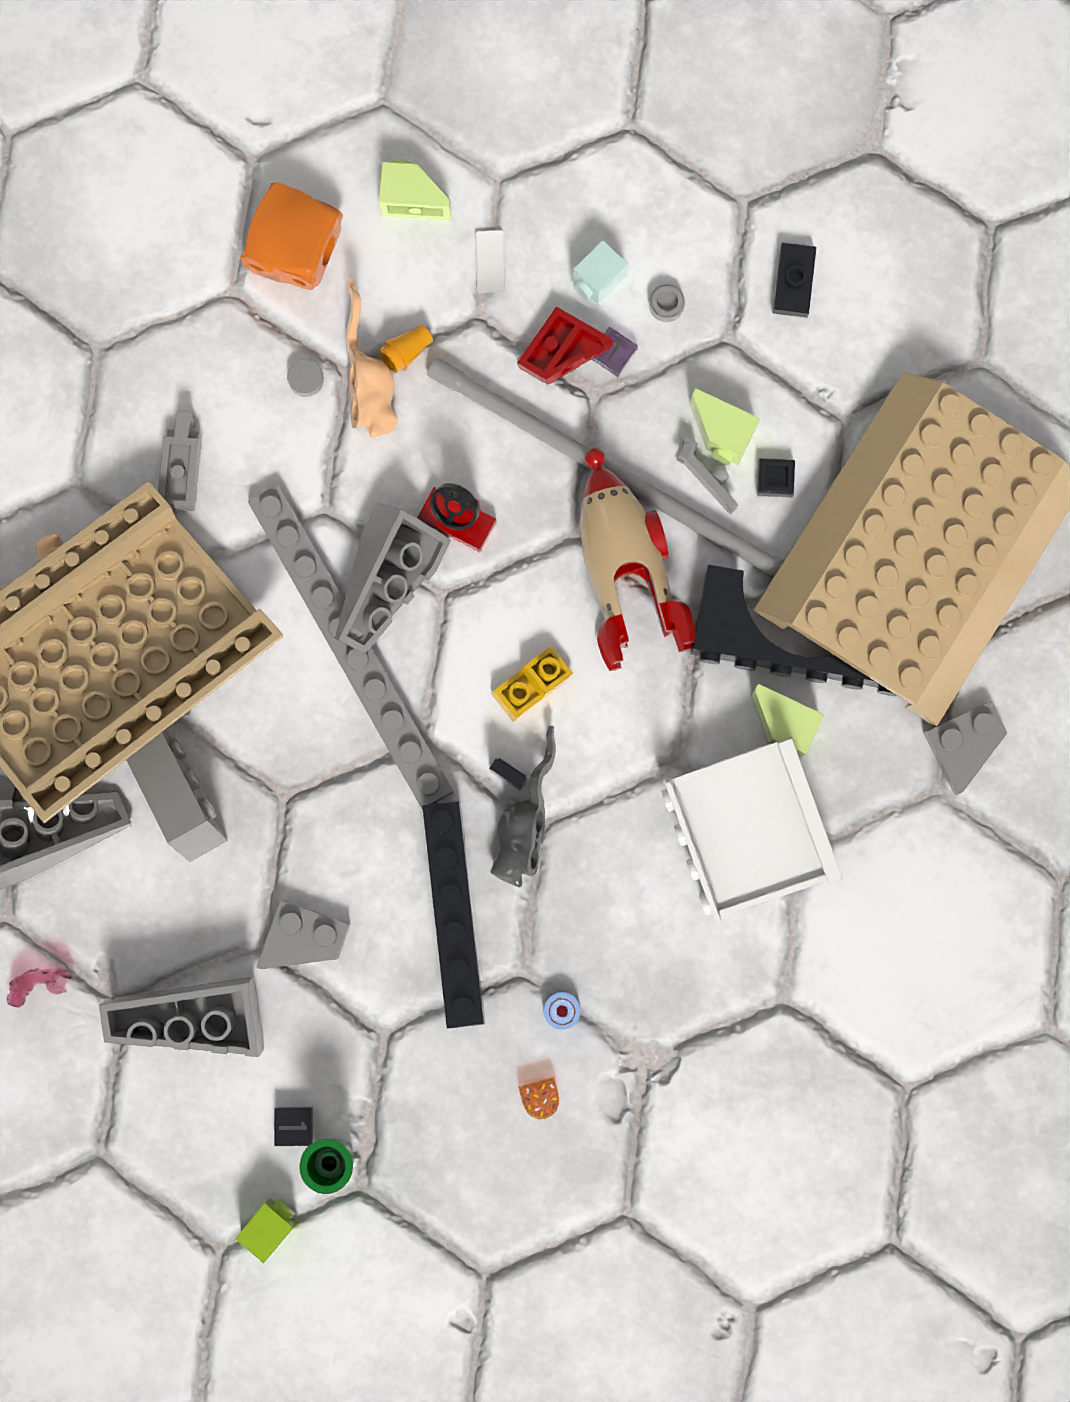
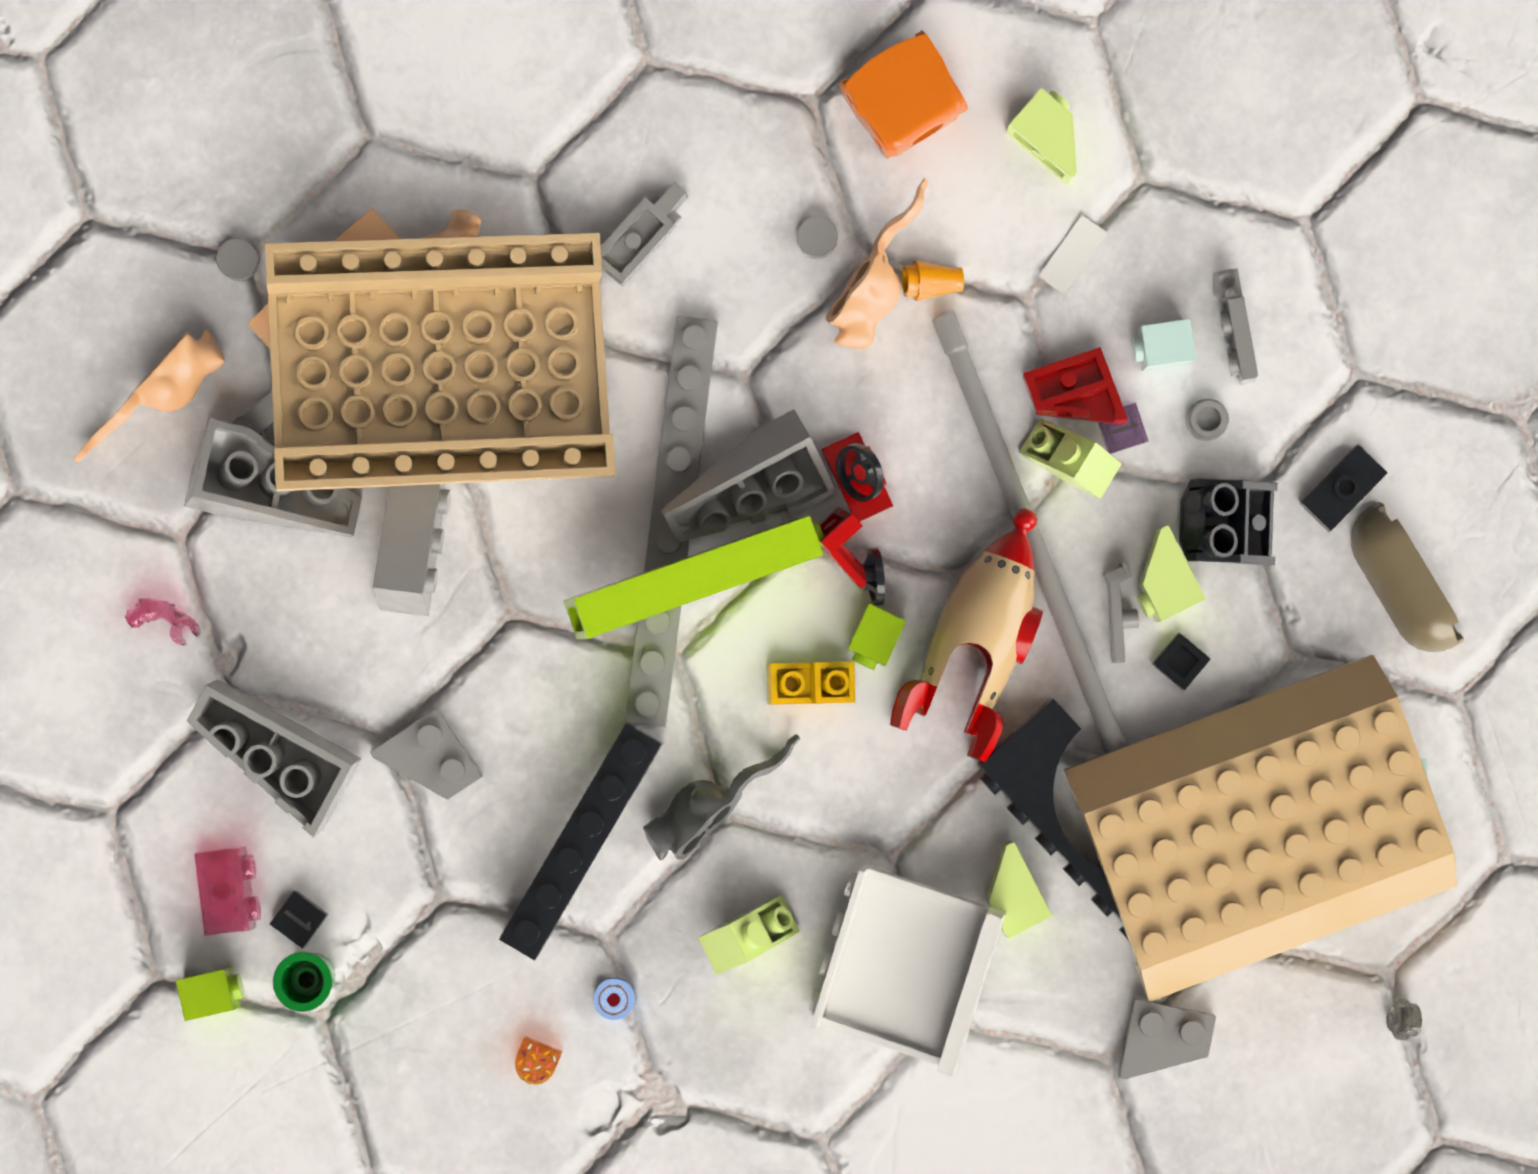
camera: 30 degrees right, 5 degrees up
black tile [489,758,527,791] -> none
none -> clear pink bracket [194,846,261,936]
none -> lime brick [563,516,824,639]
none -> yellowish green slope [698,895,800,975]
none -> red piece [819,507,885,606]
none -> lime brick [847,604,906,670]
none -> yellowish green slope [1019,418,1121,499]
none -> black slope [1179,478,1278,565]
none -> light grey hinge [1213,268,1258,385]
none -> dark tan brick [1351,502,1464,652]

